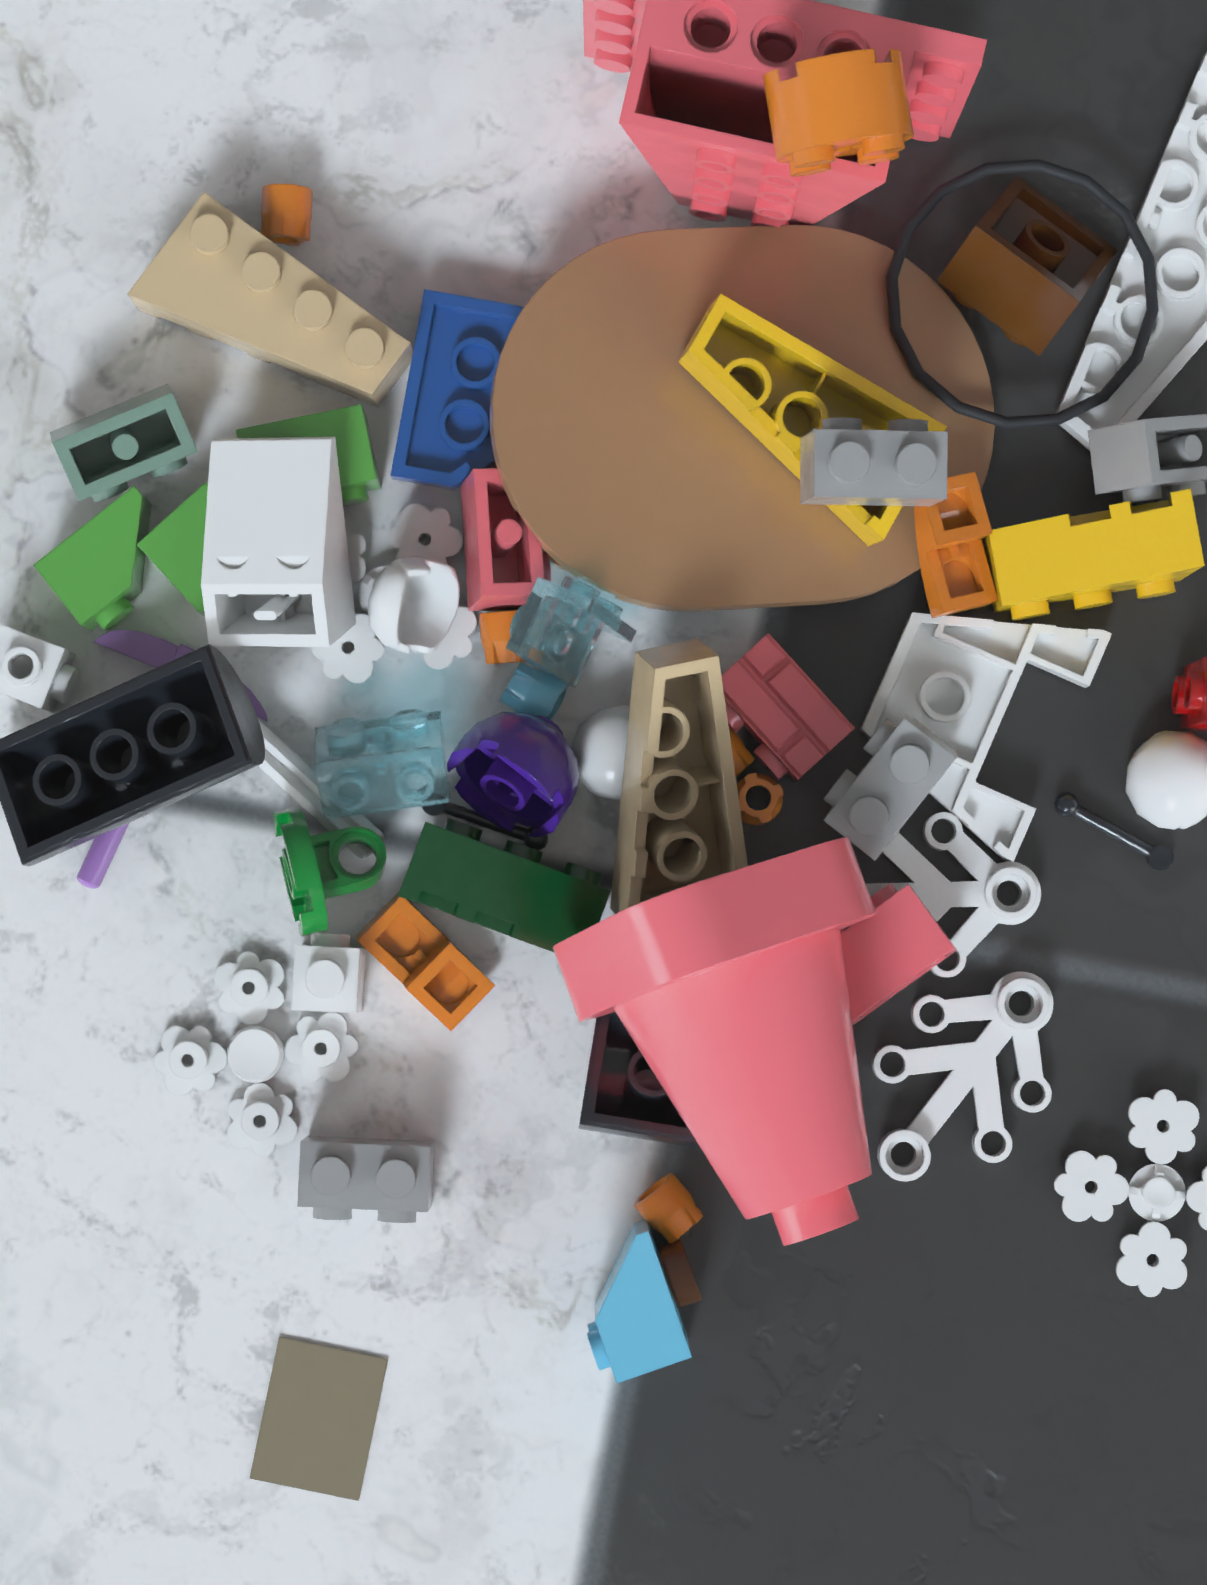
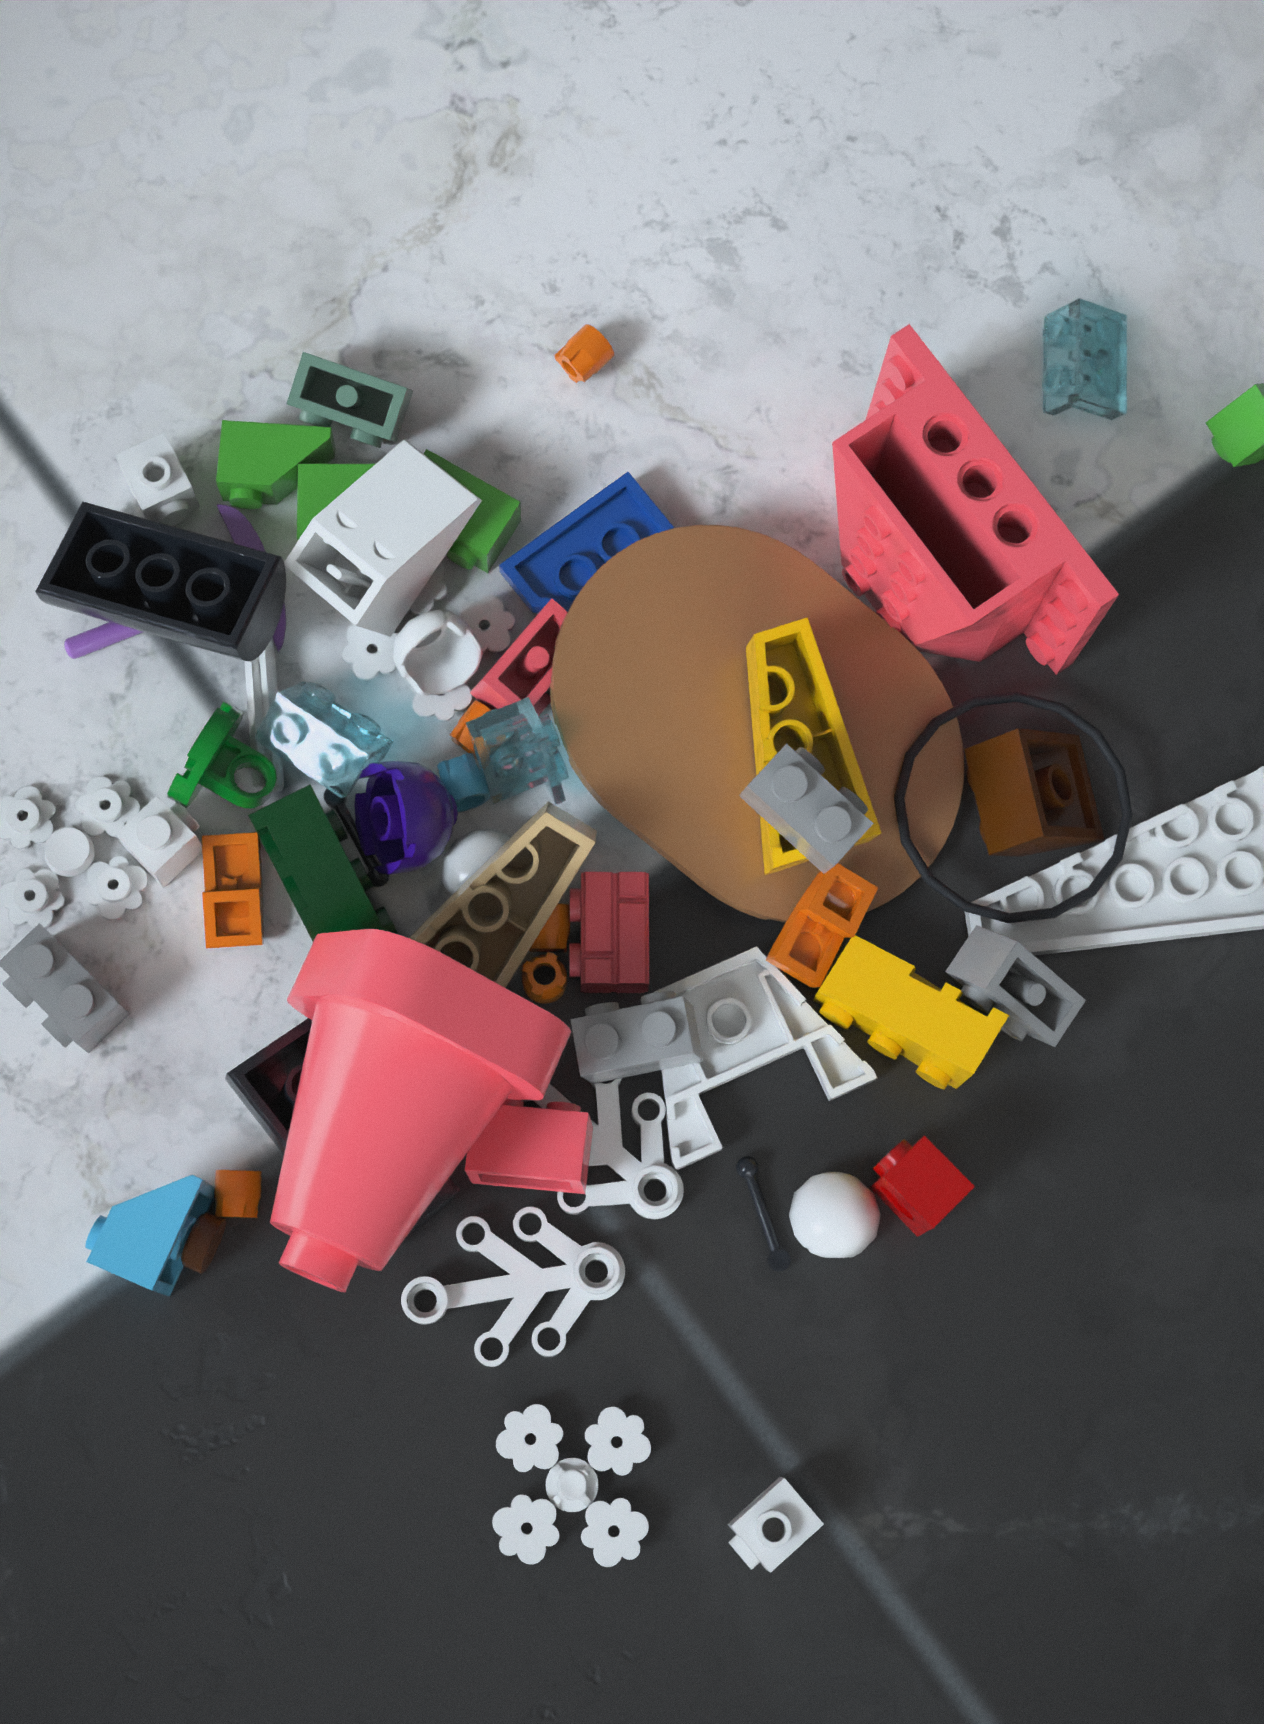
camera: 35 degrees right, 10 degrees down
tan wedge [127,192,413,408] -> none
orange brick [763,49,914,177] -> none

